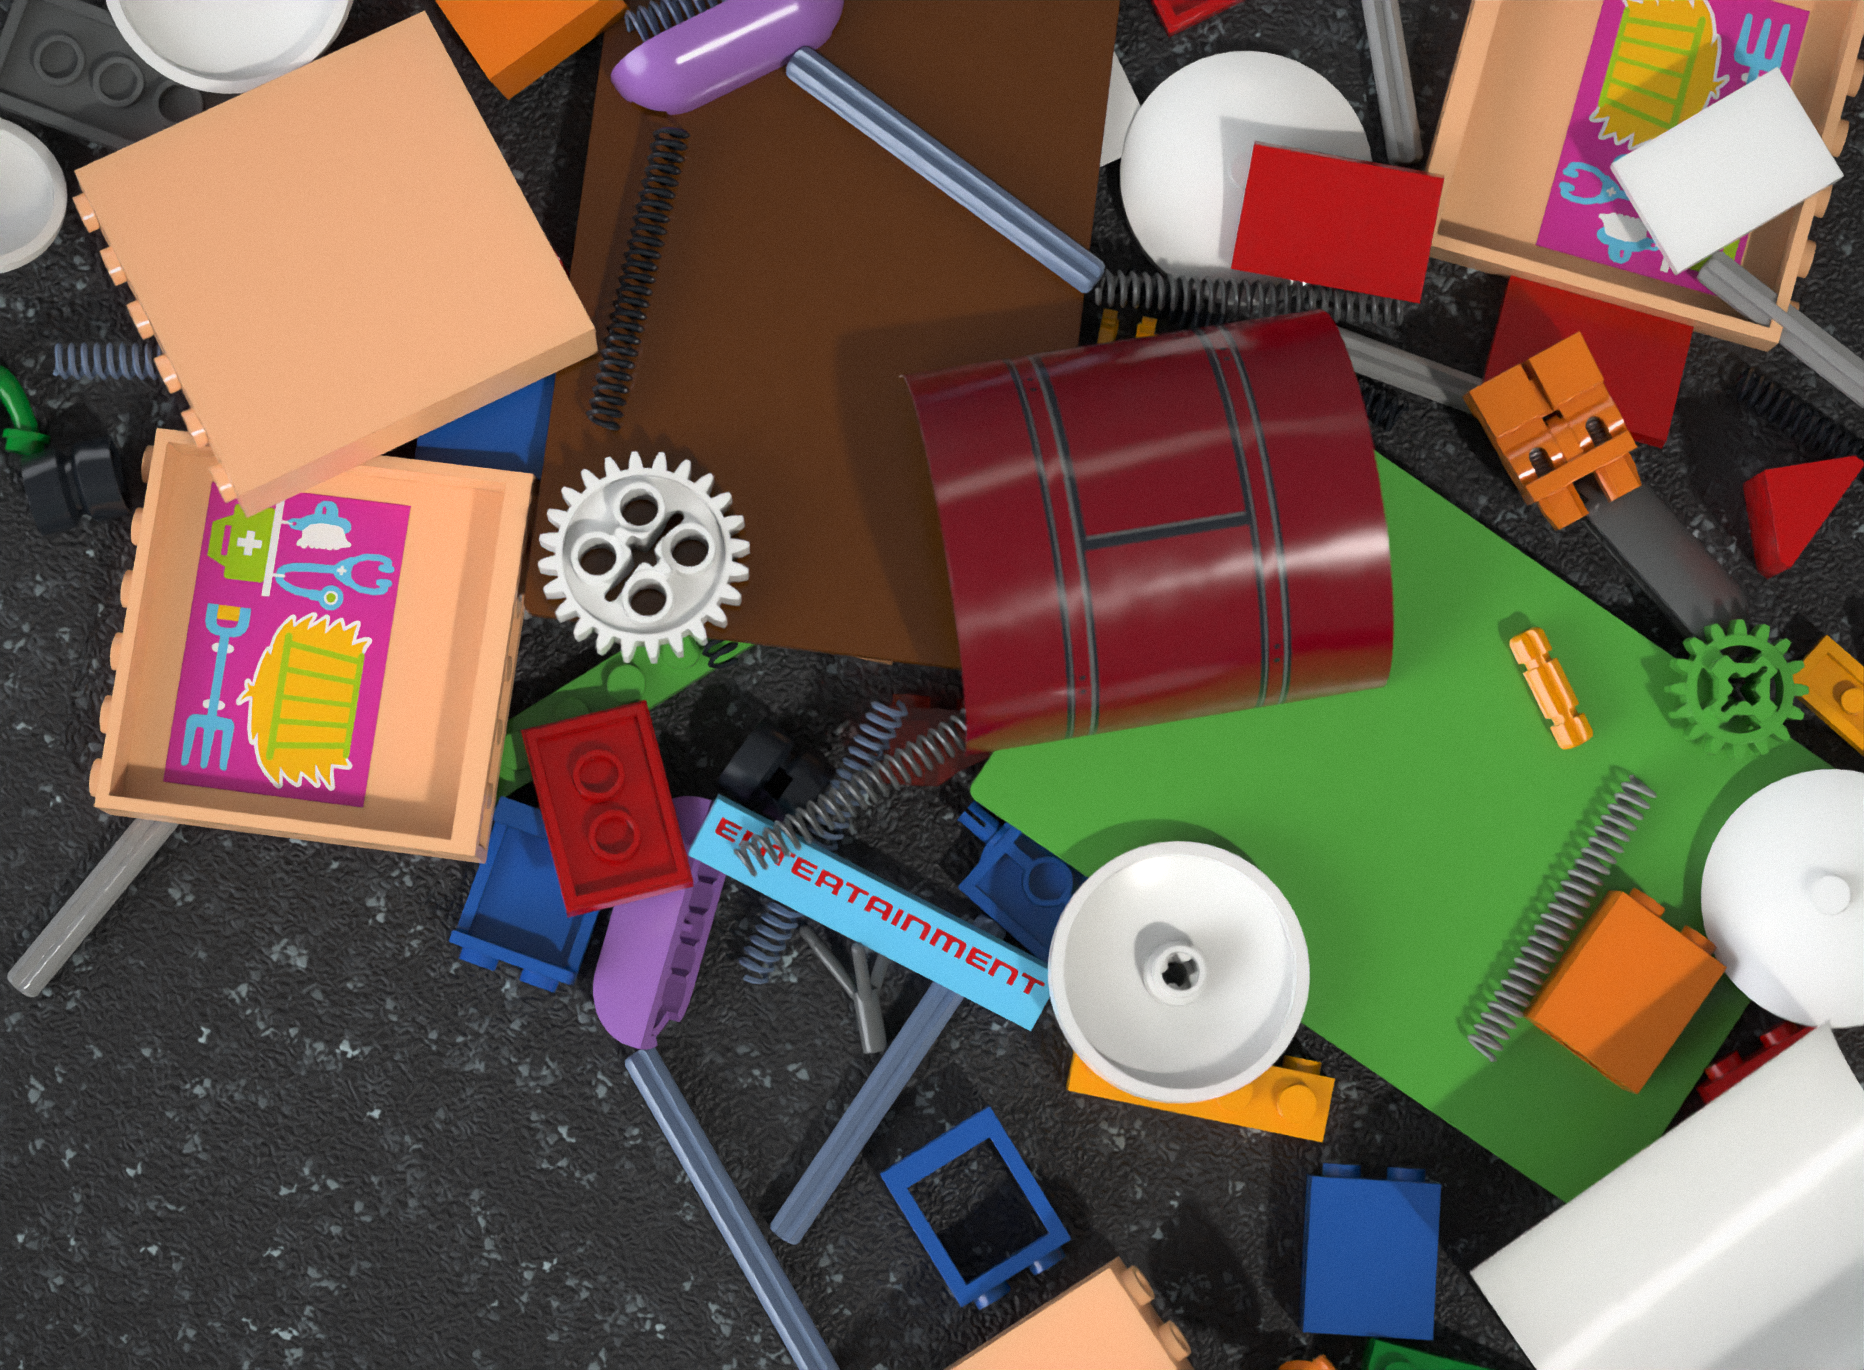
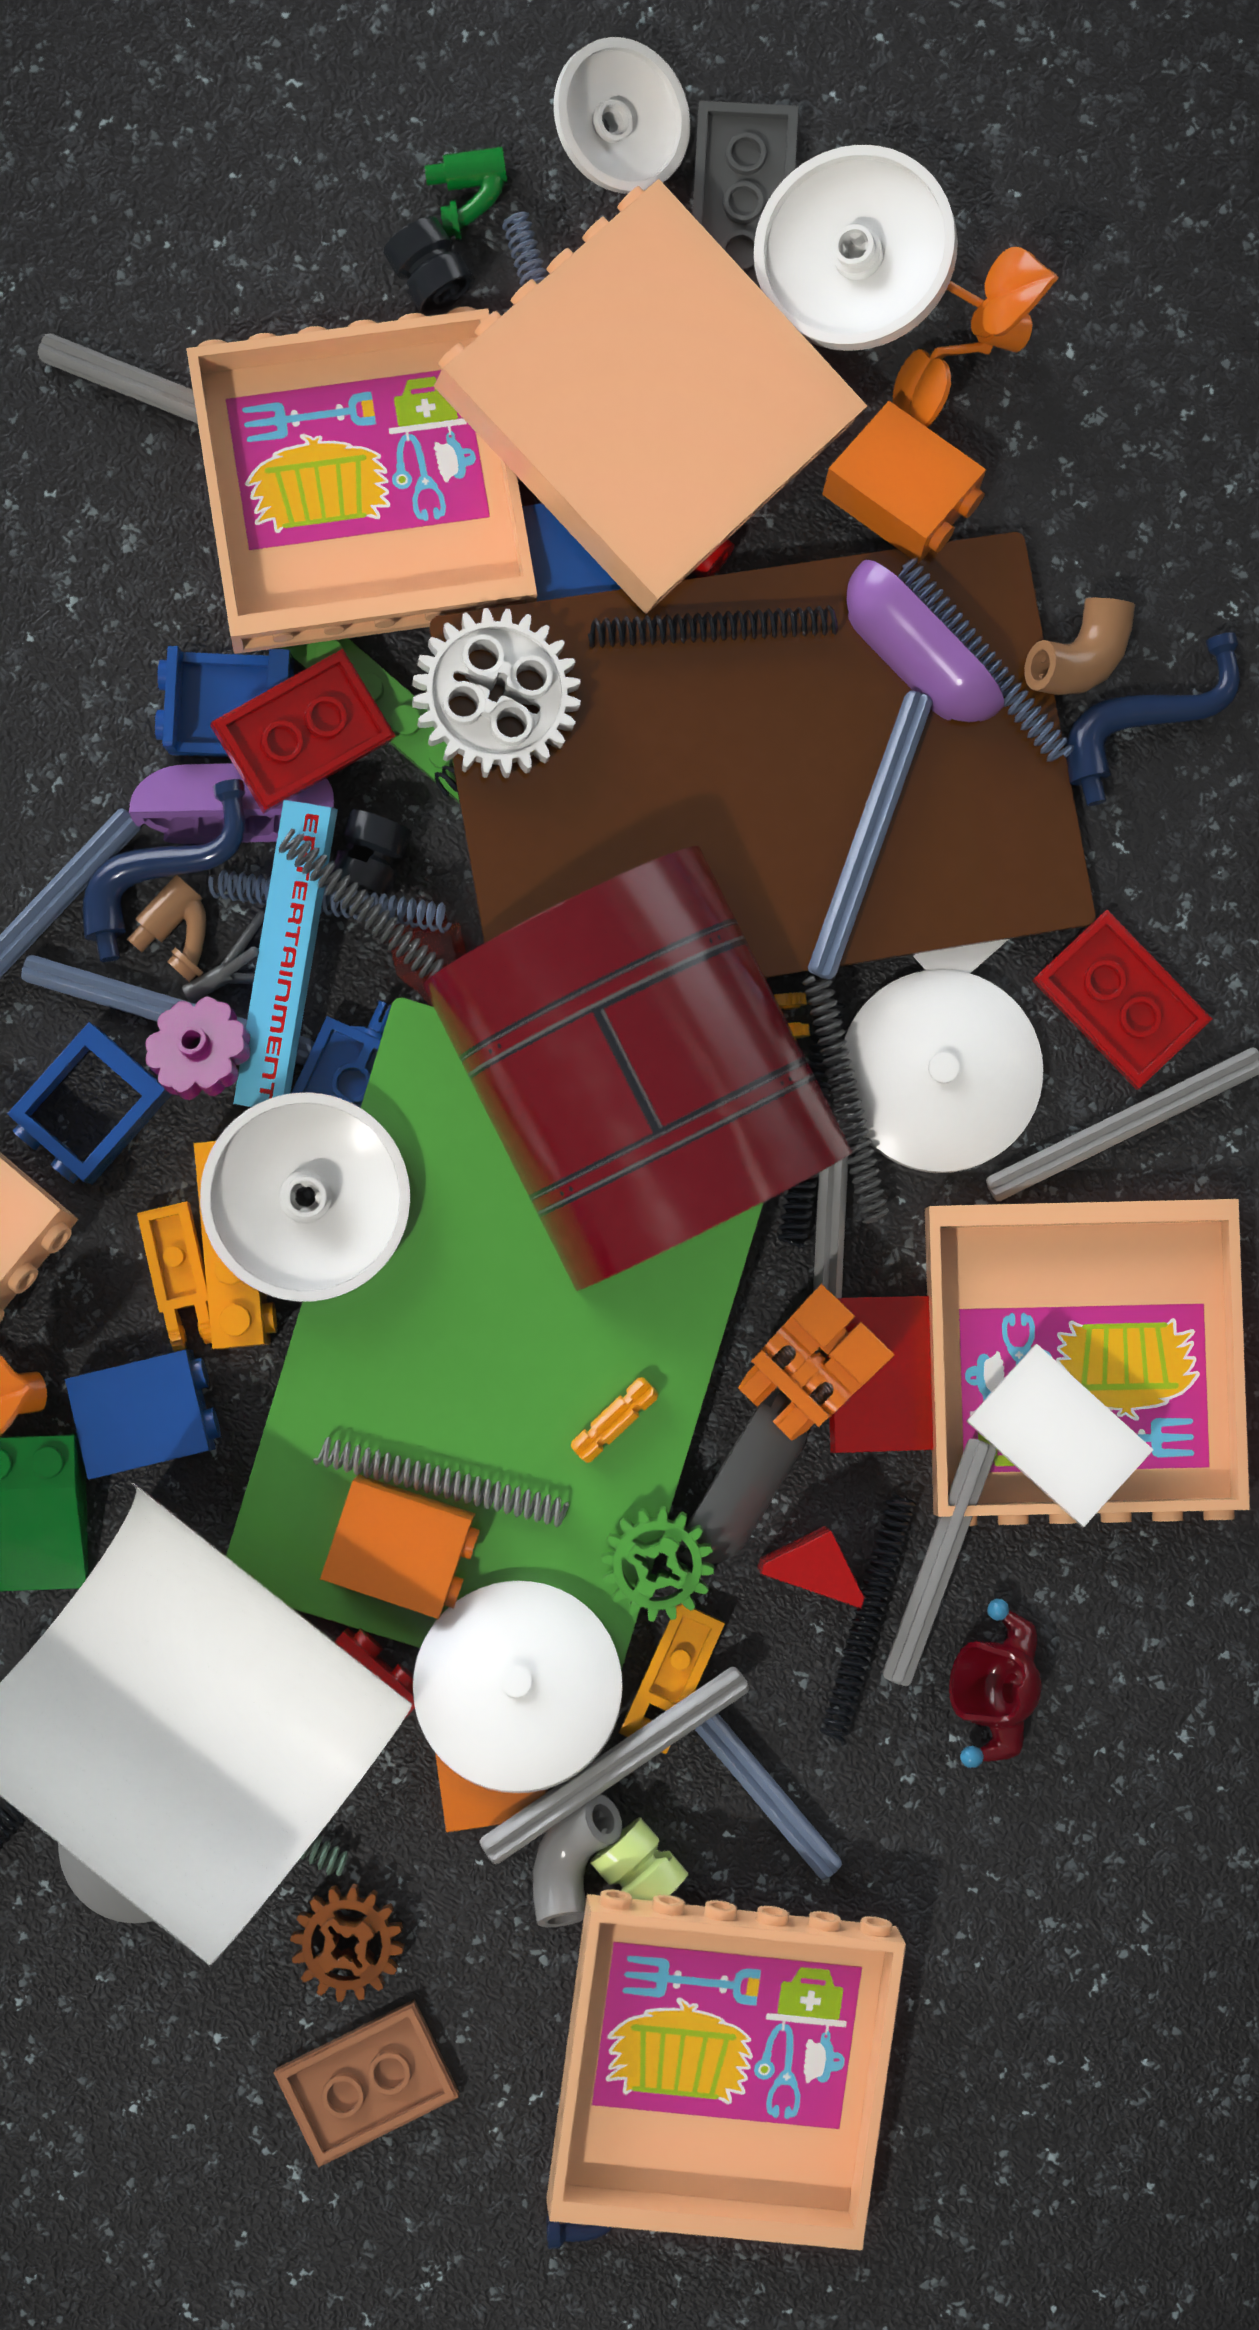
camera: 80 degrees right, 0 degrees up
red tile [1231,141,1445,304] -> none
none -> dark blue animal [83,779,246,962]
none -> medium nougat plant [127,875,206,982]
none -> light orange hinge [137,1201,212,1352]
none -> plant [145,997,251,1100]

